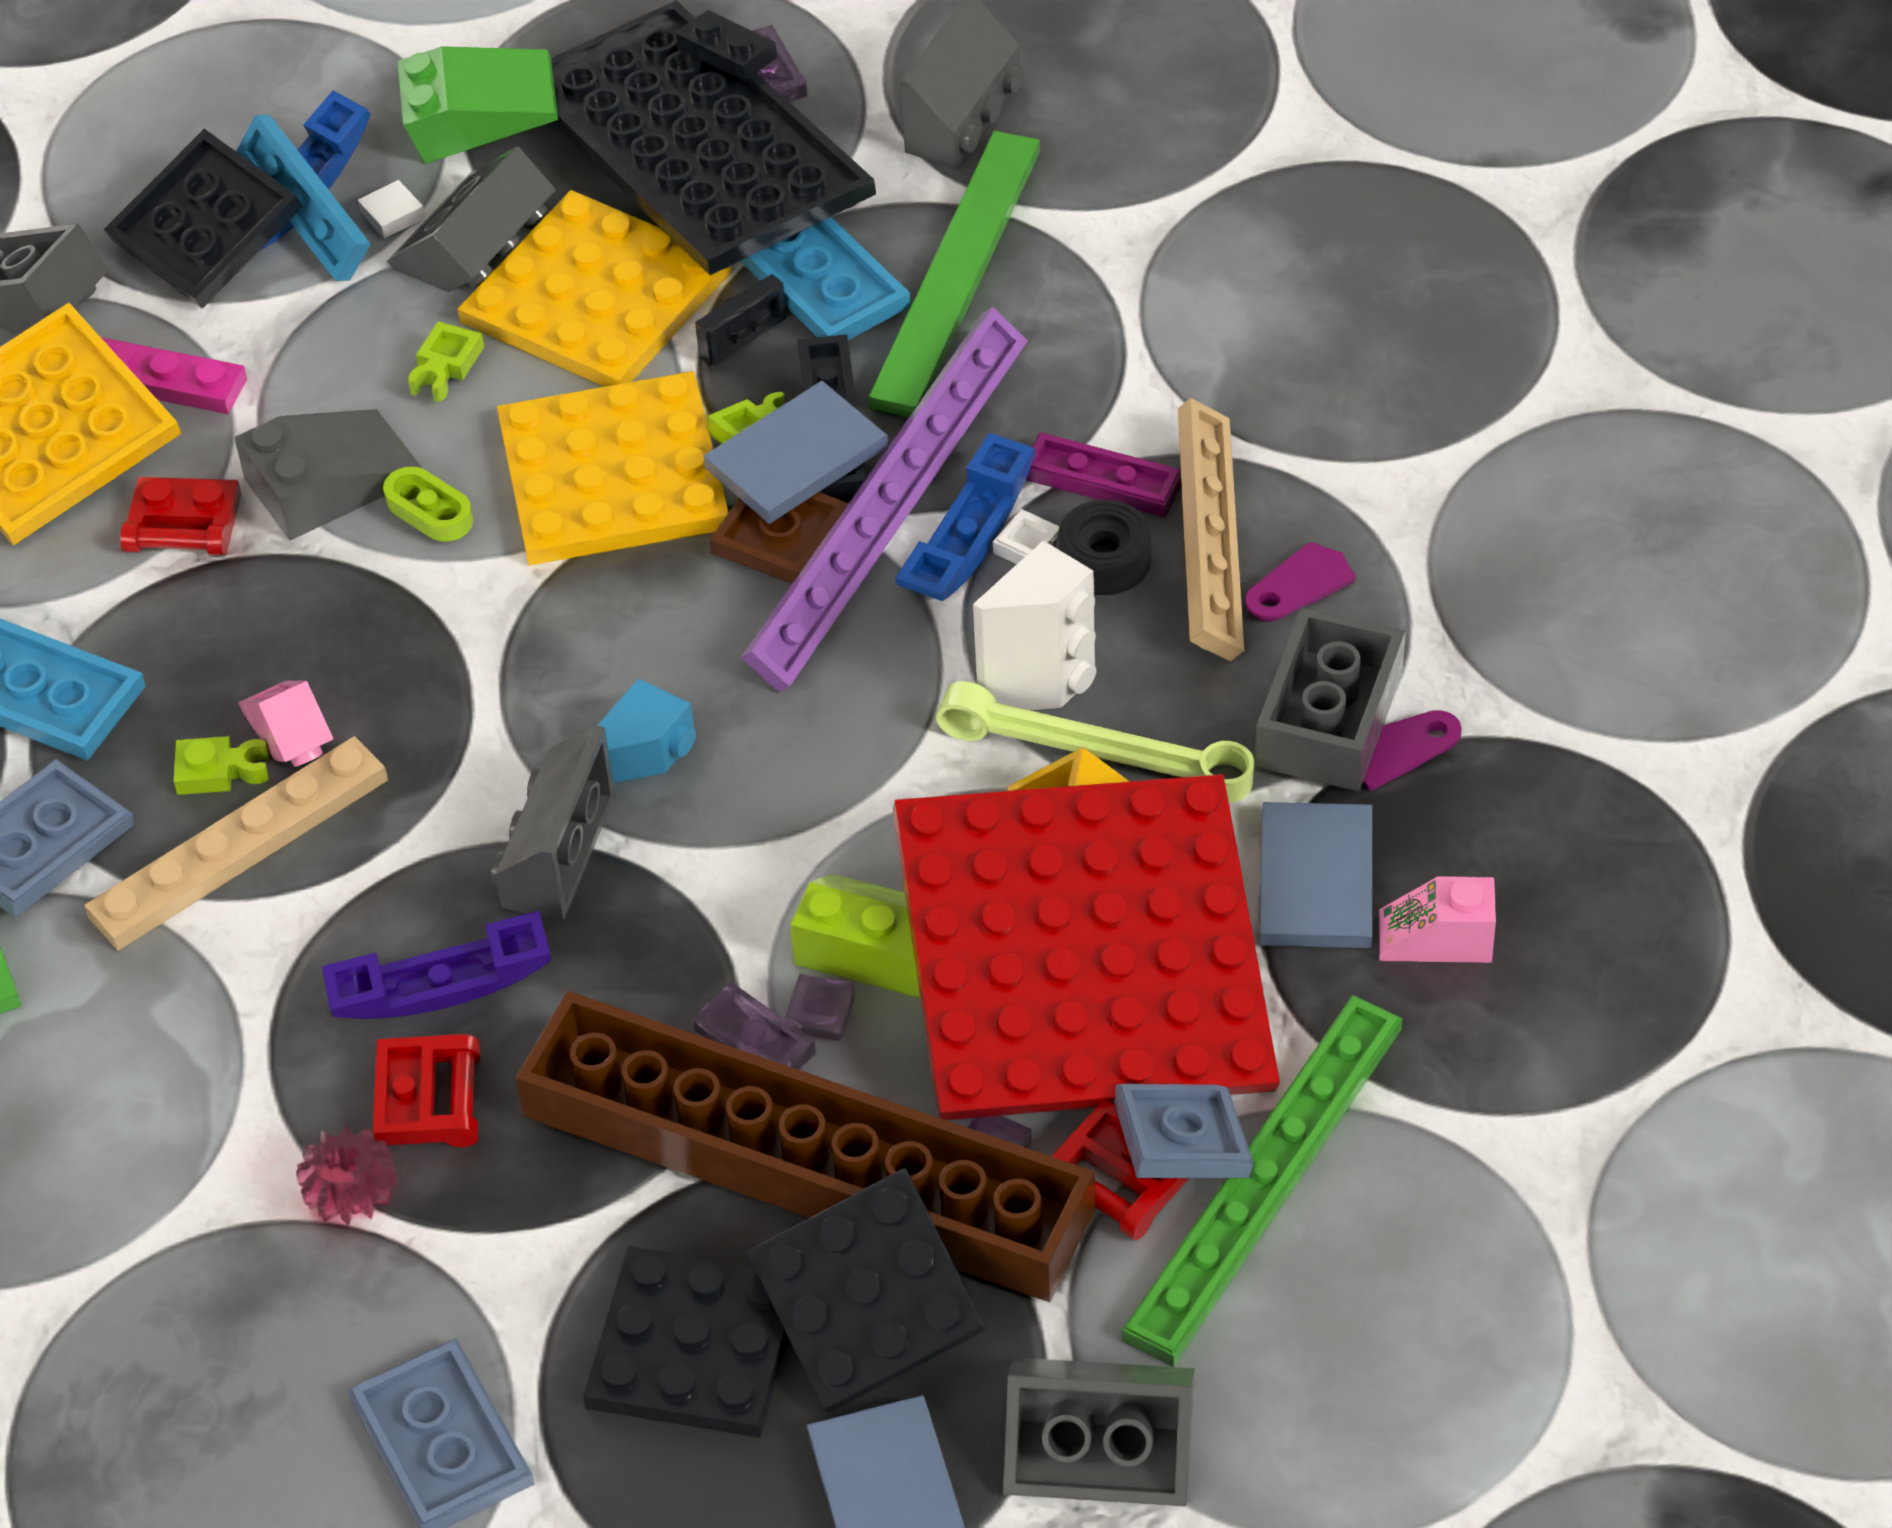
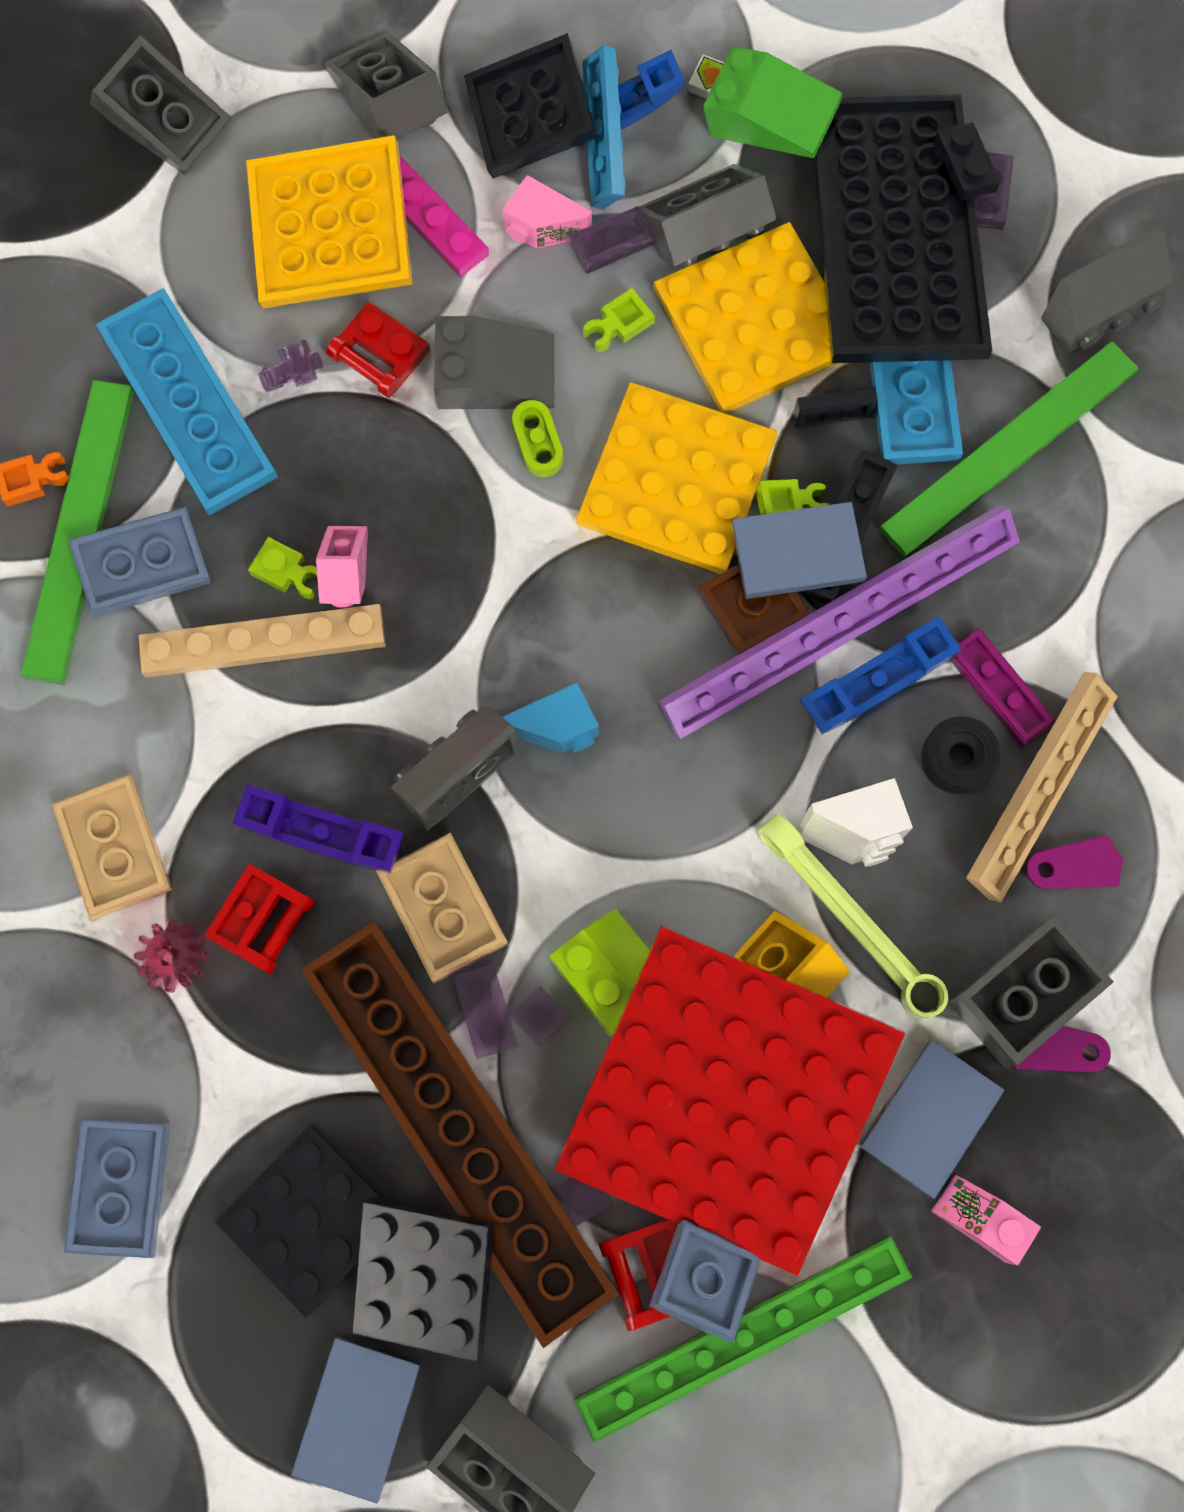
camera: 30 degrees right, 25 degrees up
white tile [357,180,425,239] -> none
white tile [993,509,1060,564] -> none
none -> tan tile [51,774,173,921]
none -> clear purple plate [258,340,324,393]
none -> tan tile [376,833,508,984]
none -> bright pink slope [502,175,592,248]
none -> clear purple plate [570,206,655,274]
none -> tile [688,54,724,99]

